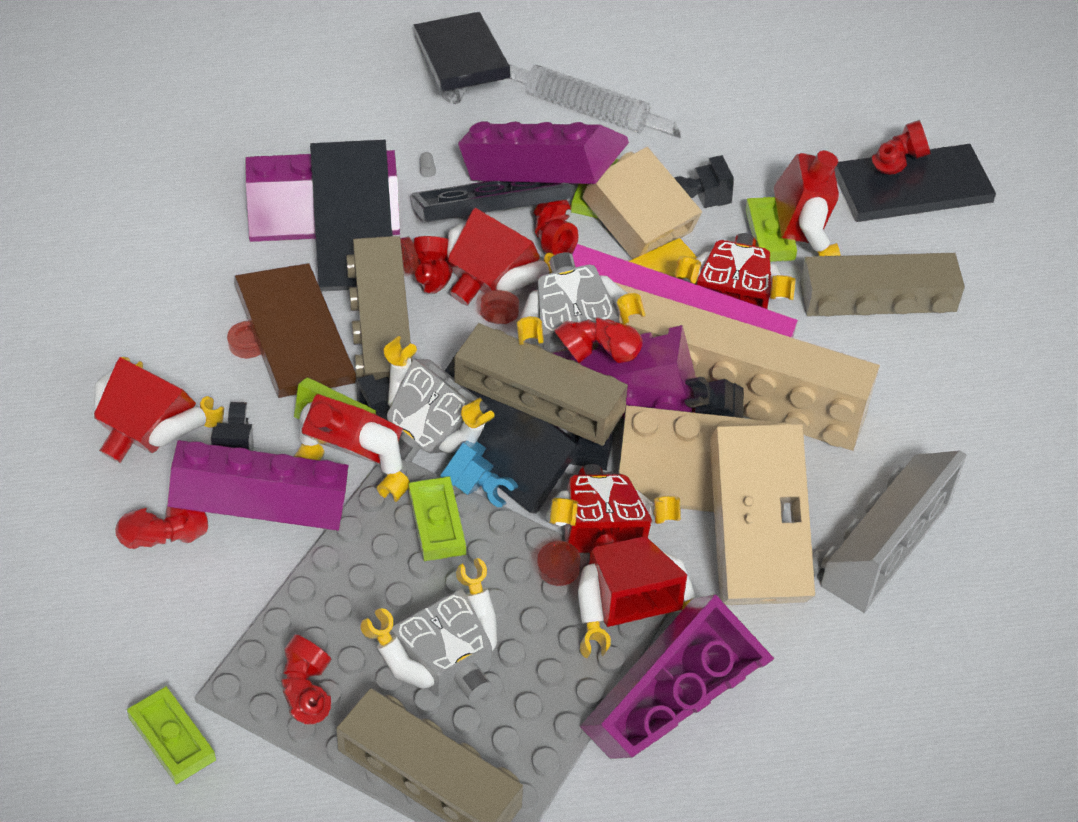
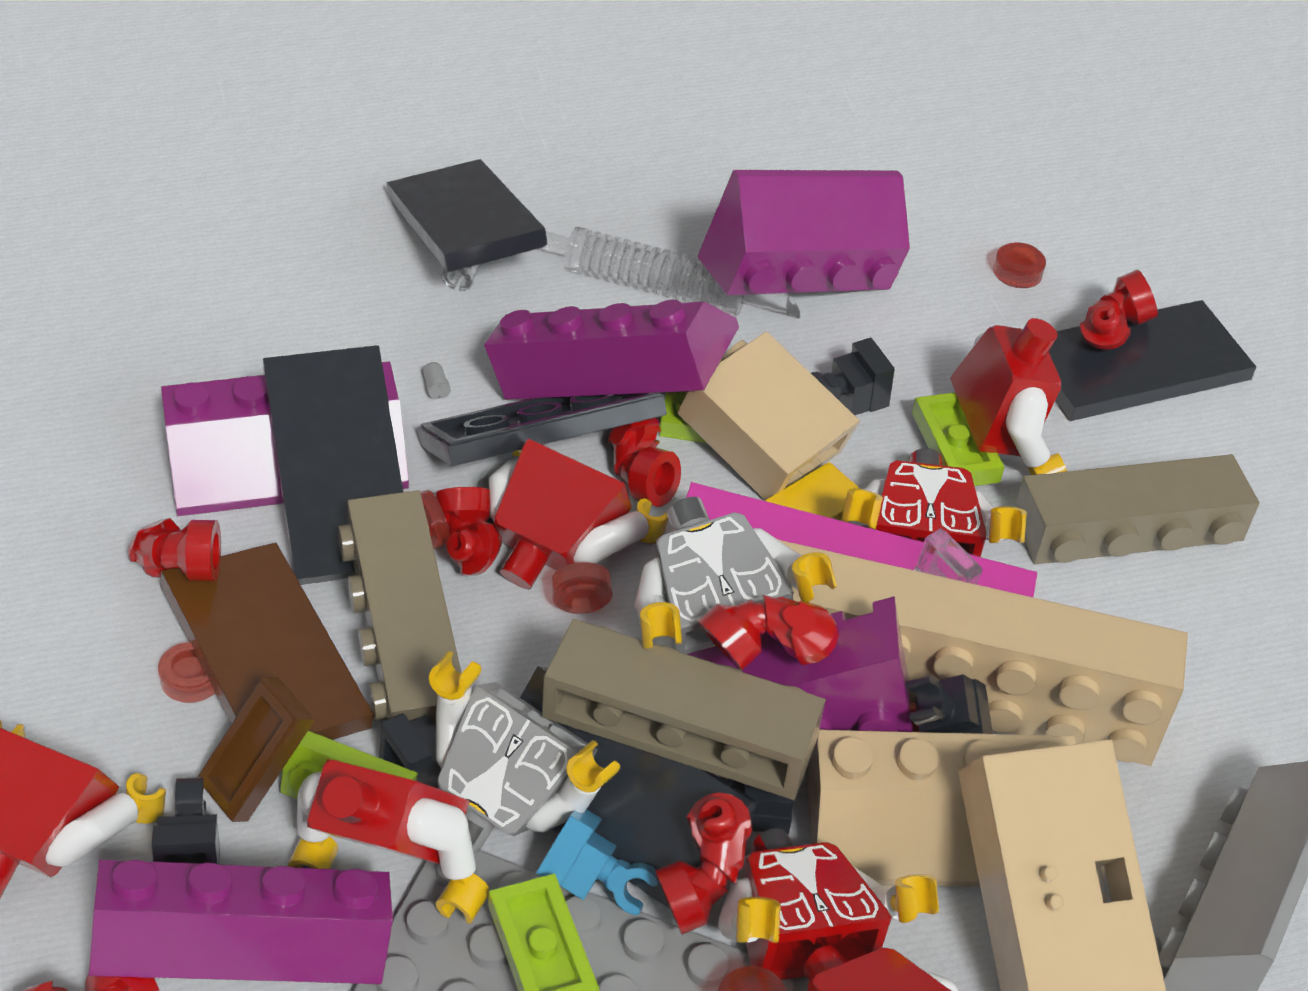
camera: 10 degrees left, 5 degrees down
none -> red arm [128,518,221,582]
none -> reddish brown tile [197,676,315,822]
none -> red arm [655,793,752,935]
none -> magenta slope [697,170,910,295]
none -> clear tile [914,528,983,585]
none -> clear red tile [993,242,1046,289]

